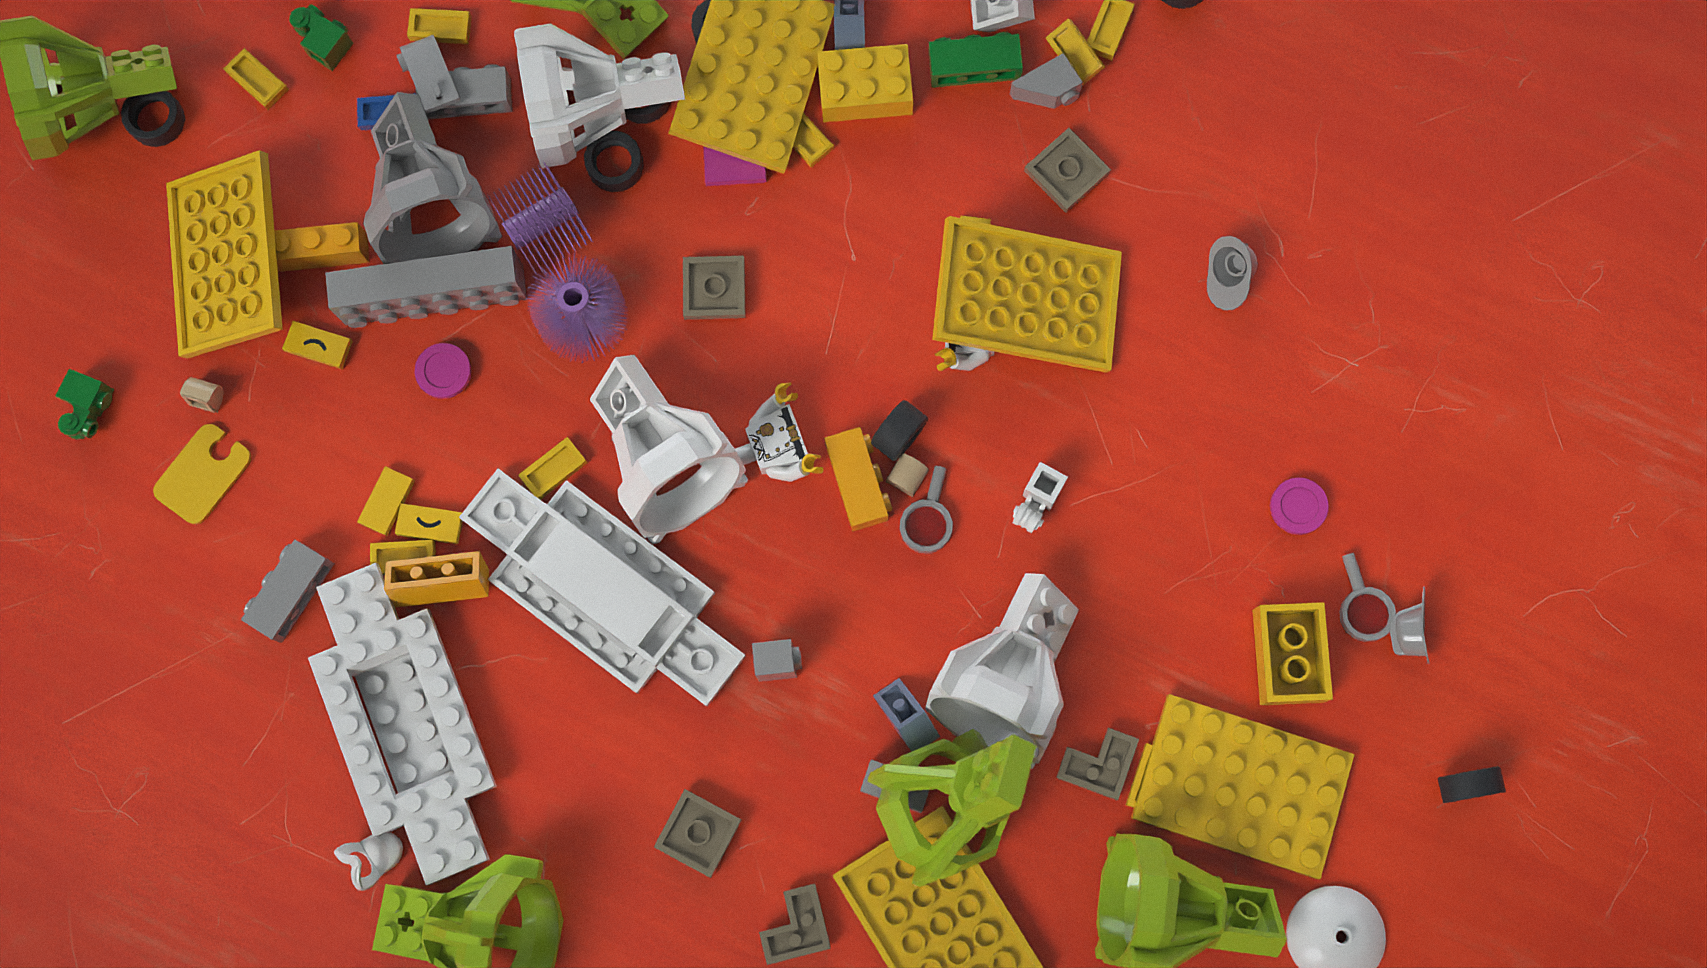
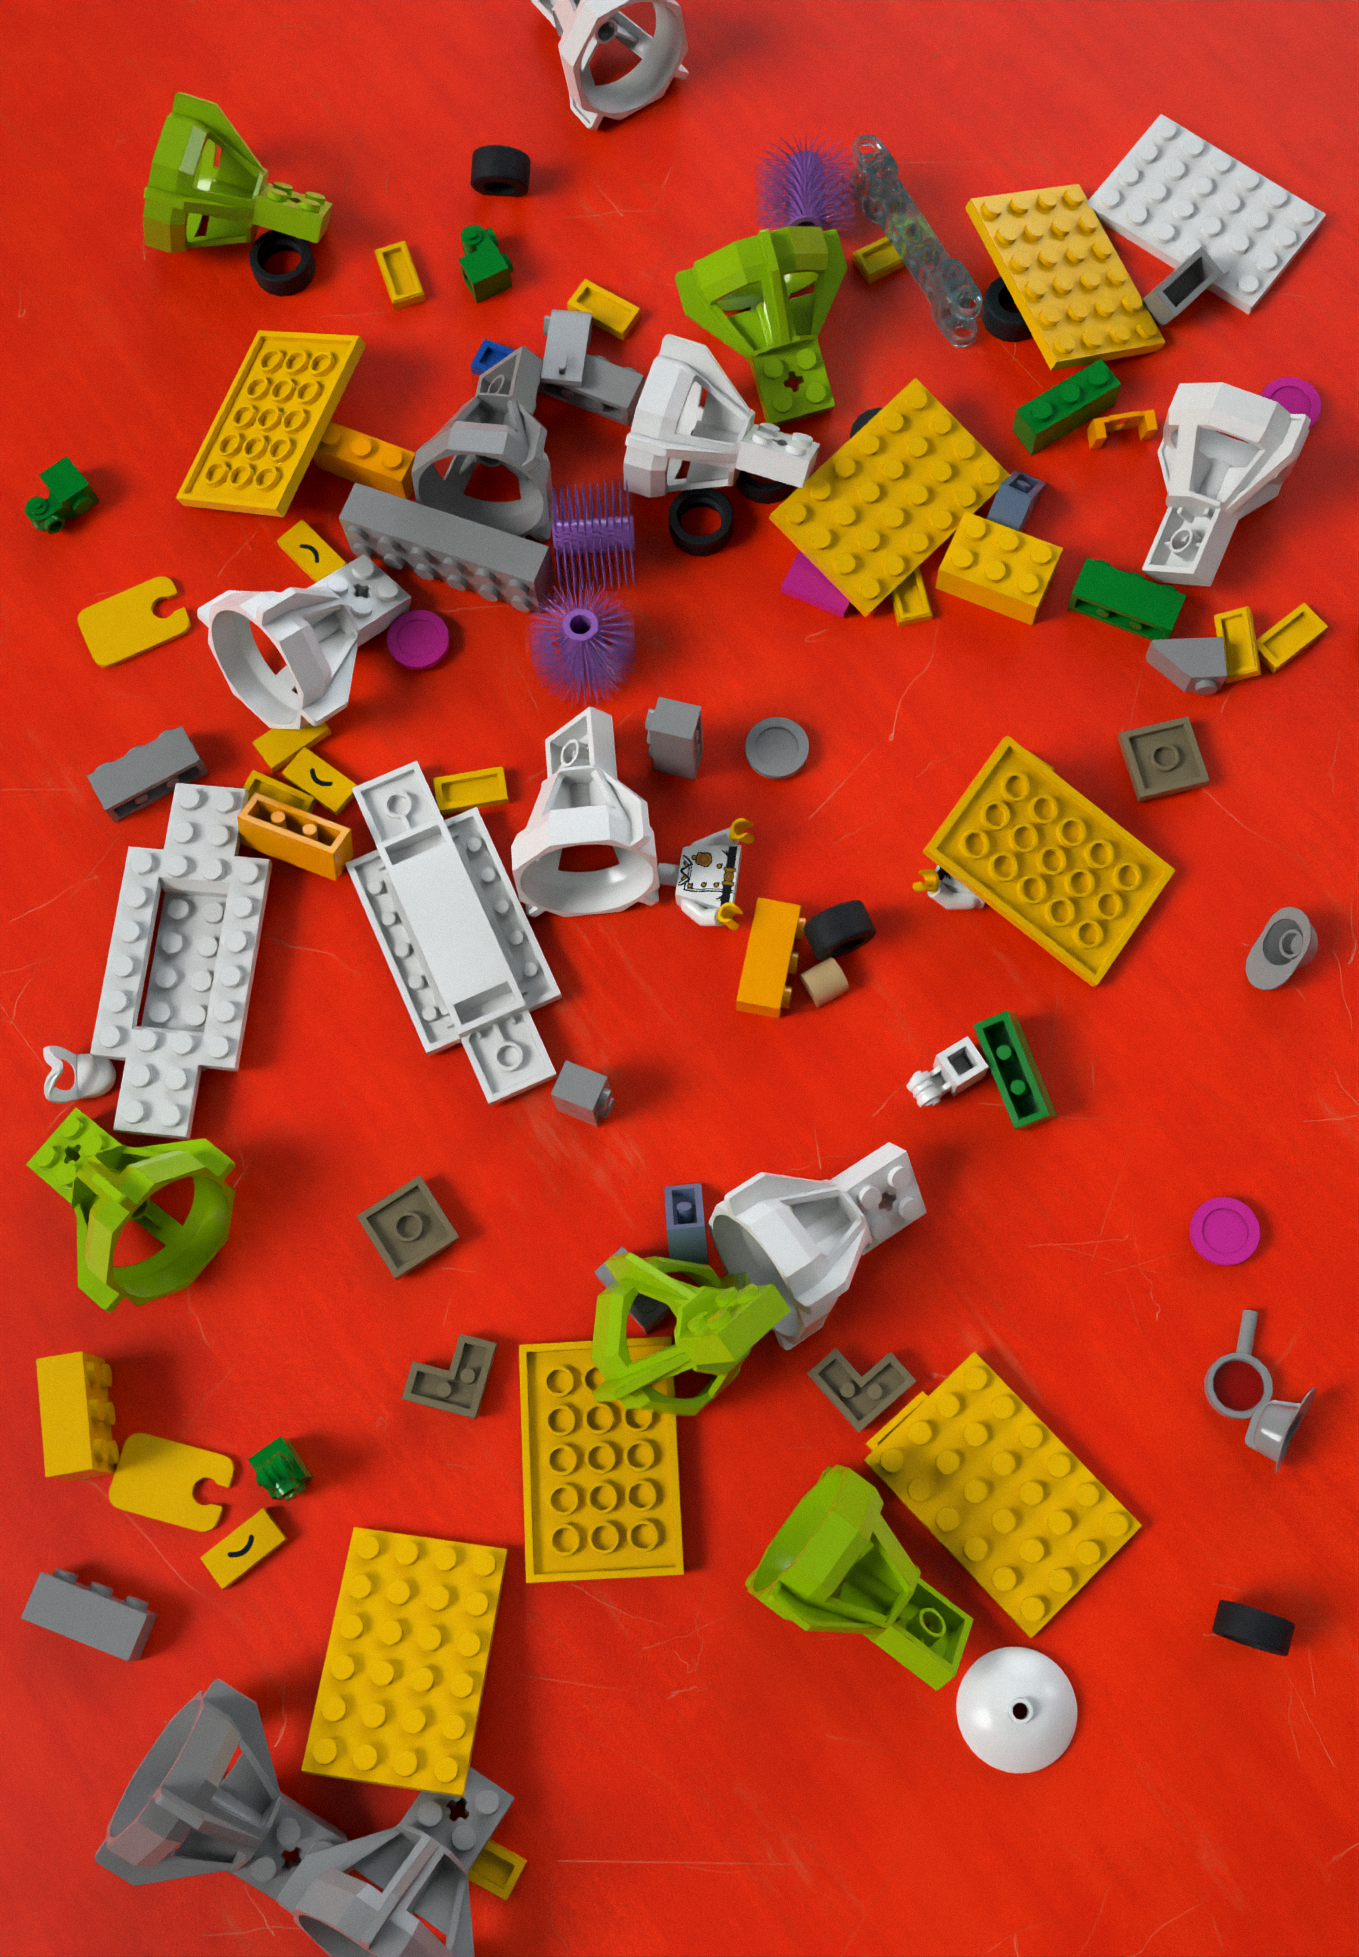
camera: 30 degrees right, 5 degrees down
tan brick [180,377,223,413] -> none
dark tan plate [683,256,746,320] -> none
piece [900,466,953,554] -> none
yellow brick [1252,603,1333,705] -> none
none -> white plate [197,554,411,730]
none -> light grey brick [645,697,704,780]
none -> light grey piece [745,717,809,780]
none -> green brick [973,1011,1058,1131]

